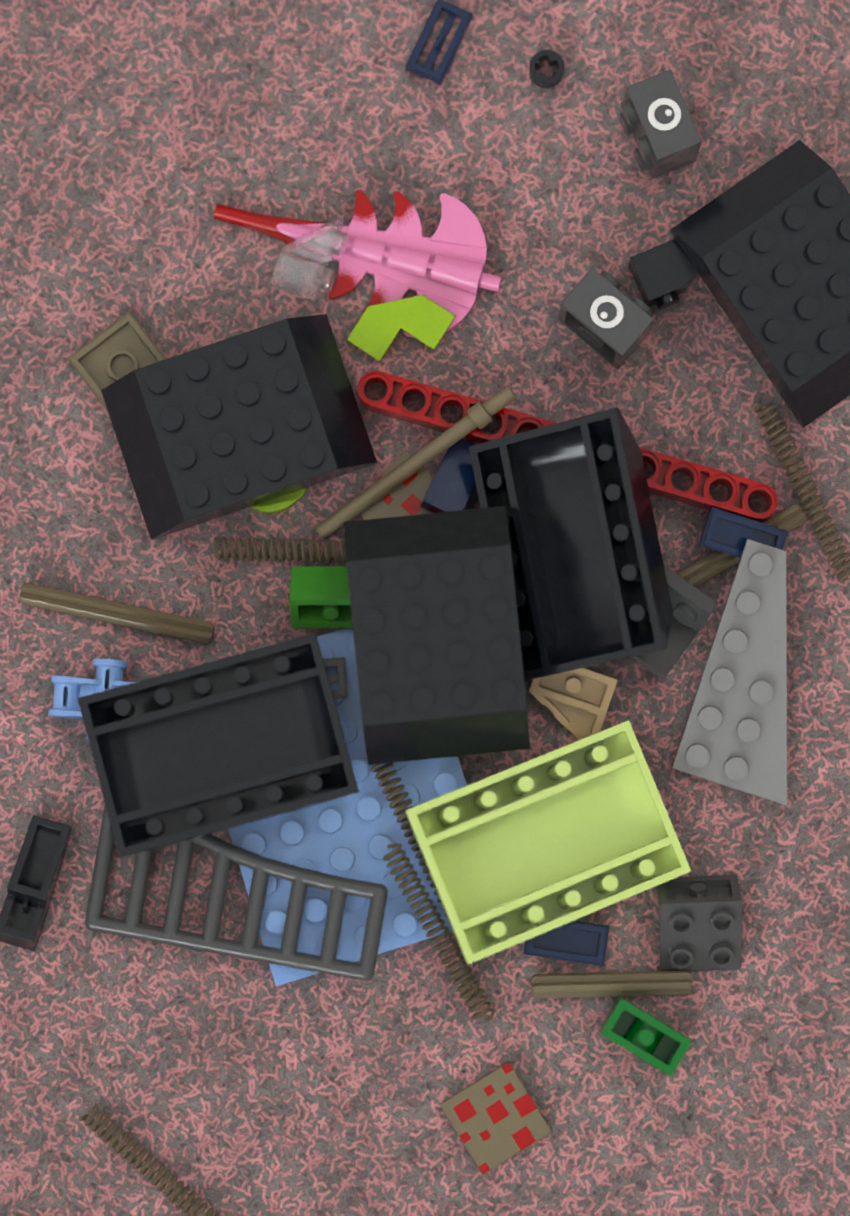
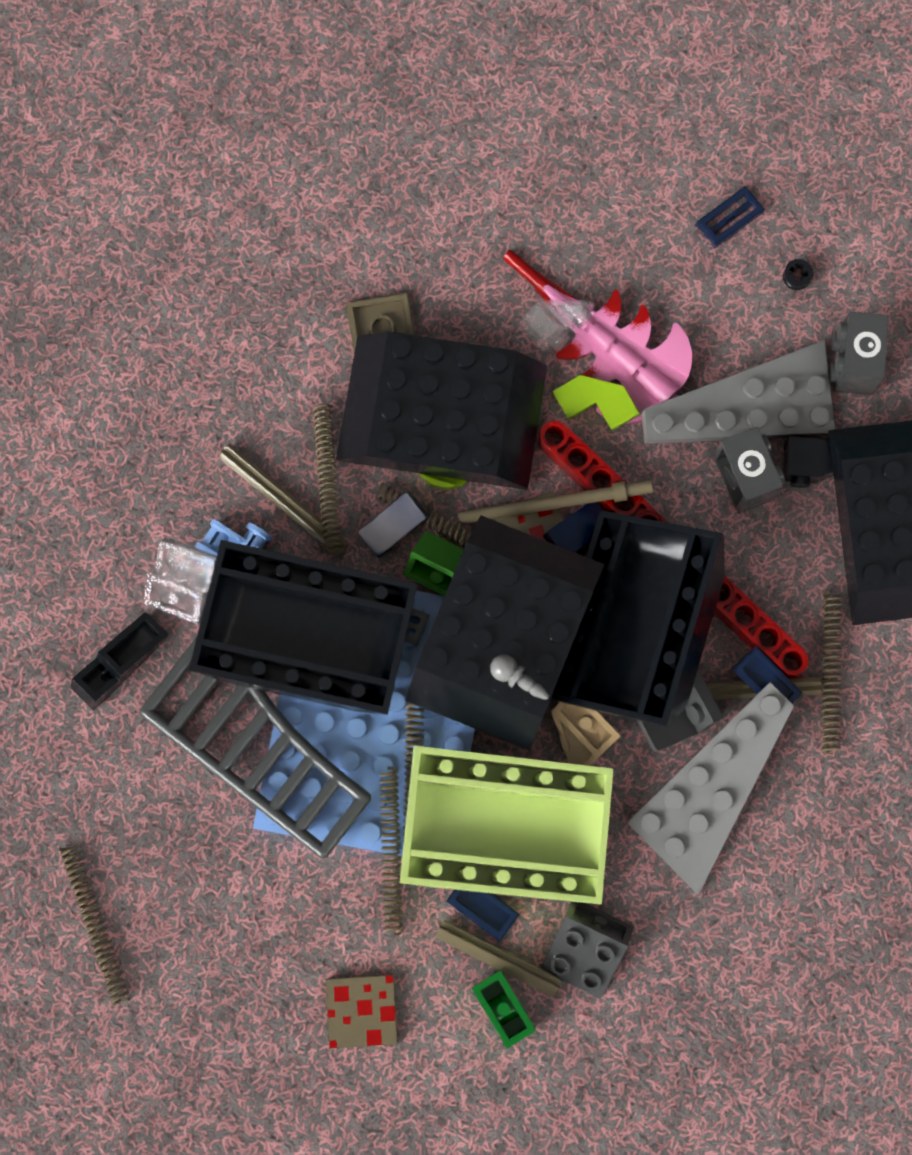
camera: 20 degrees right, 5 degrees down
none -> clear slope [143,538,217,624]
none -> dark tan piece [313,403,343,554]
none -> tile [359,491,430,557]
none -> light grey bar [490,654,549,700]
none -> light grey wing [642,340,835,444]

